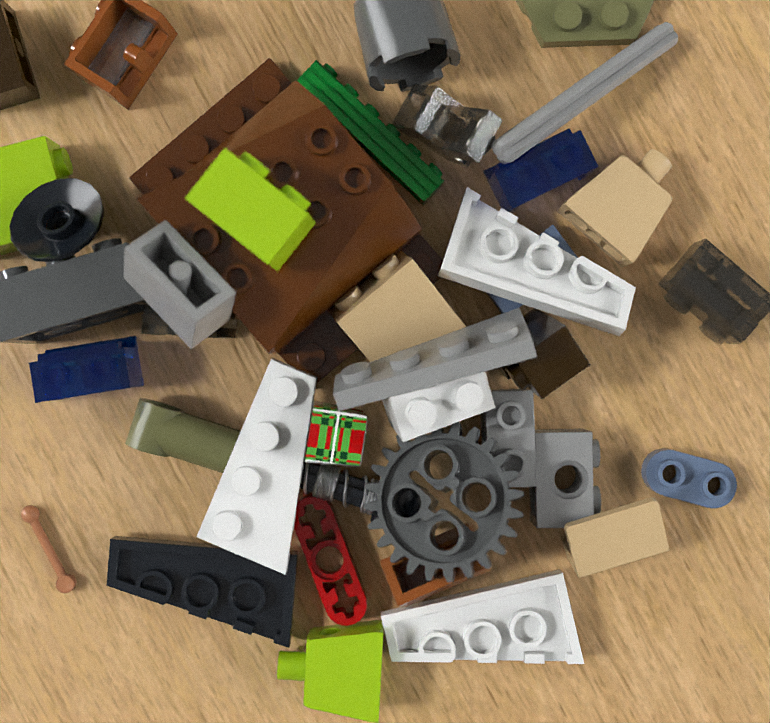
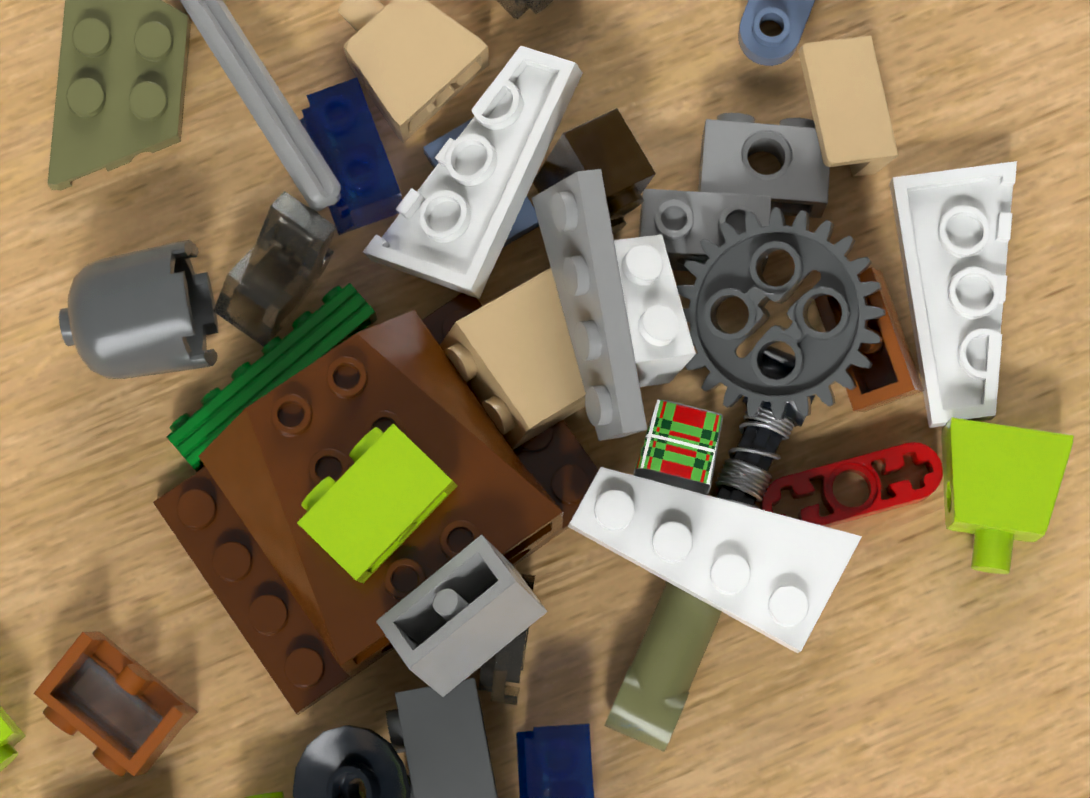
camera: 85 degrees left, 10 degrees down
black wing [106,536,299,648] -> none

